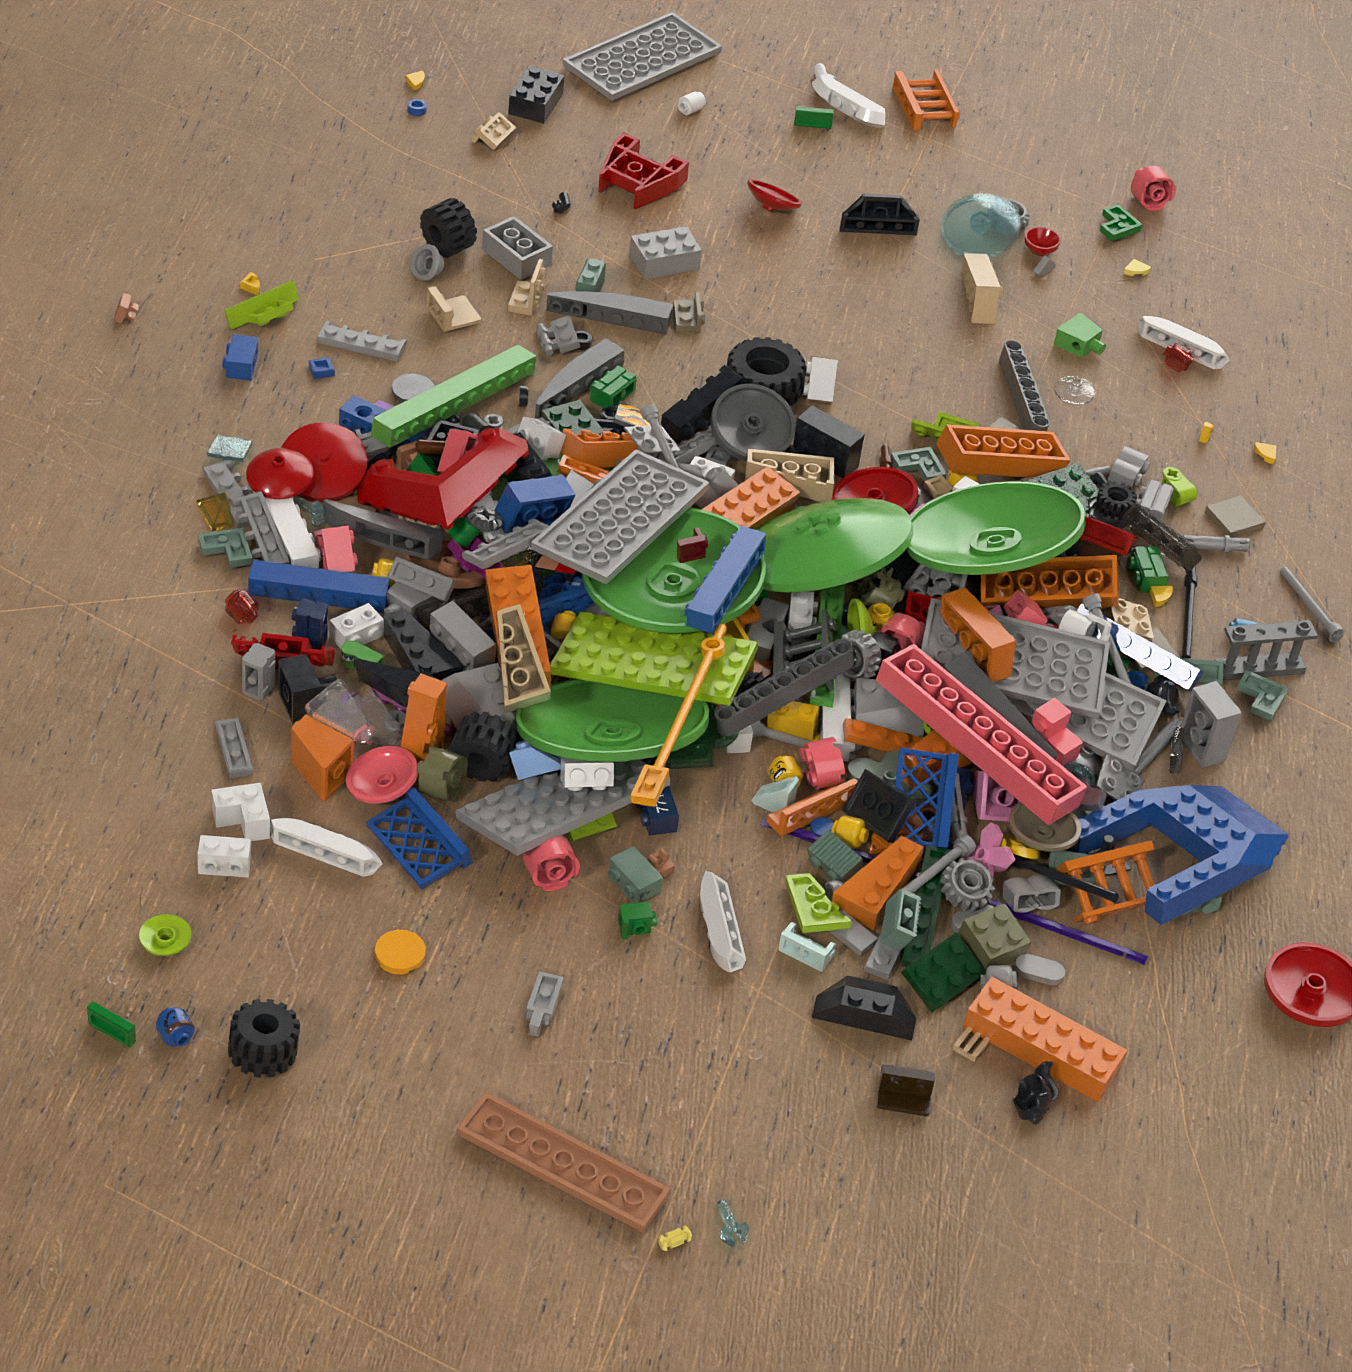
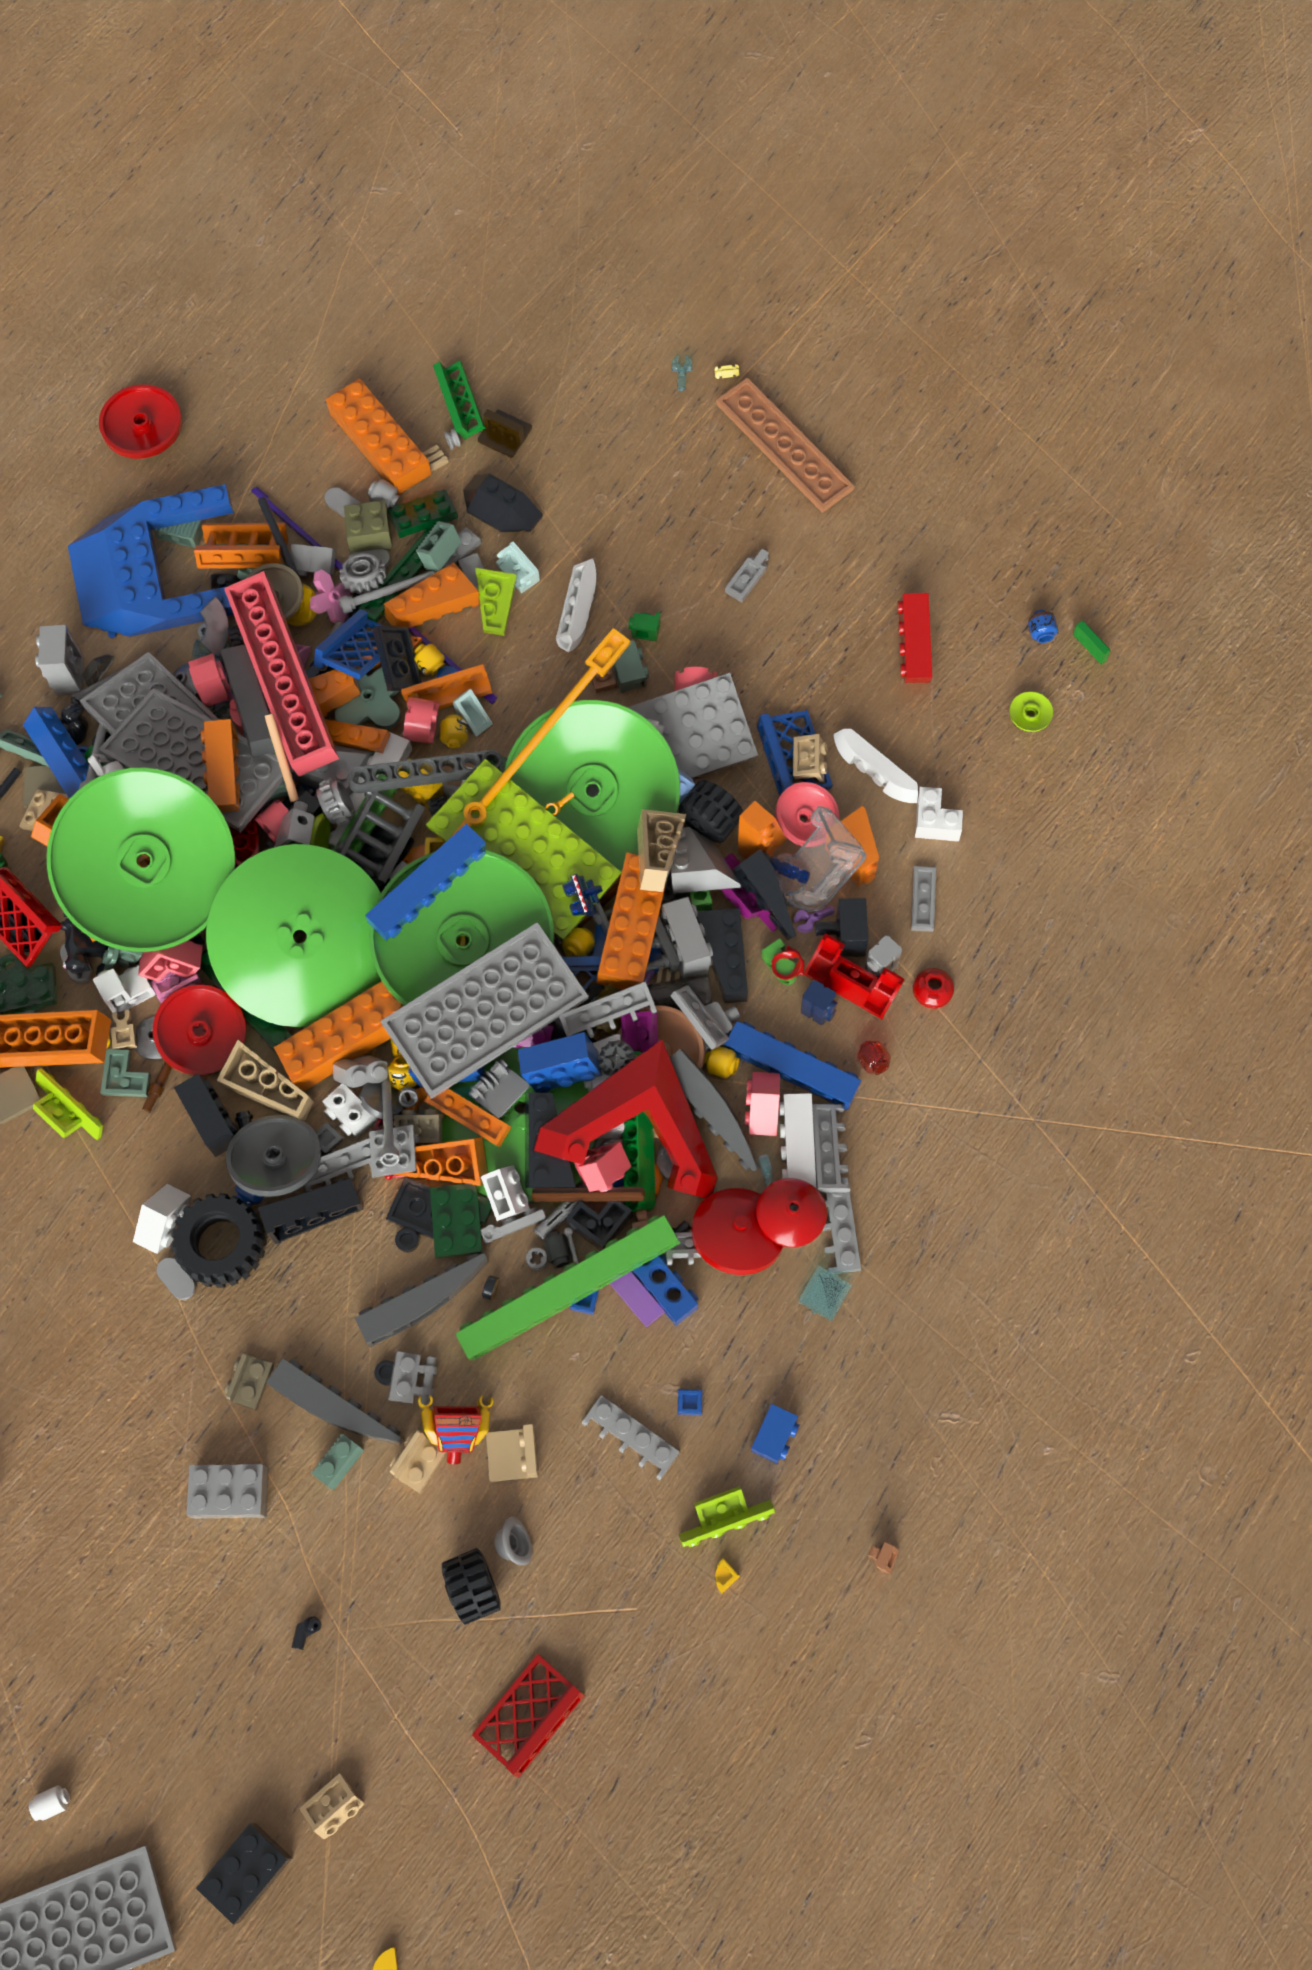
camera: 150 degrees left, 25 degrees up
clear yellow slope [197,492,234,532] -> none
white brick [197,835,251,877] -> none
sand green plate [198,528,252,568] -> none
black wheel [228,999,300,1078] -> none
white brick [329,603,384,649] -> none
light orange tile [375,929,426,975] -> none
tile [392,373,434,403] -> none
blue tile [407,99,427,116] -> none
olive brick [417,746,468,802] -> none
light grey brick [482,216,553,280] -> none
green brick [590,366,637,408] -> none
red wedge [598,132,689,209] -> none
slope [613,401,659,427] -> none
dark red bracket [677,527,708,564] -> none
red dish [747,179,802,212] -> none
sand green brick [807,830,864,884] -> none
light grey hinge [824,880,843,901] -> none
black hair [1013,1061,1059,1125] -> none
light grey hinge [1095,754,1144,801] -> none
none -> light nougat bar [264,714,299,802]
none -> light grey torso [274,801,314,847]
none -> torso [418,1395,494,1464]
none -> green fence [433,360,485,440]
none -> light grey bush [444,428,461,450]
none -> red fence [472,1654,585,1778]
none -> light orange hand [545,792,574,816]
none -> hips [562,874,603,916]
none -> clear blue axle [771,857,810,884]
none -> red piece [771,945,805,980]
none -> tan bracket [793,734,827,782]
none -> red wedge [897,593,932,683]
none -> red piece [913,968,954,1009]

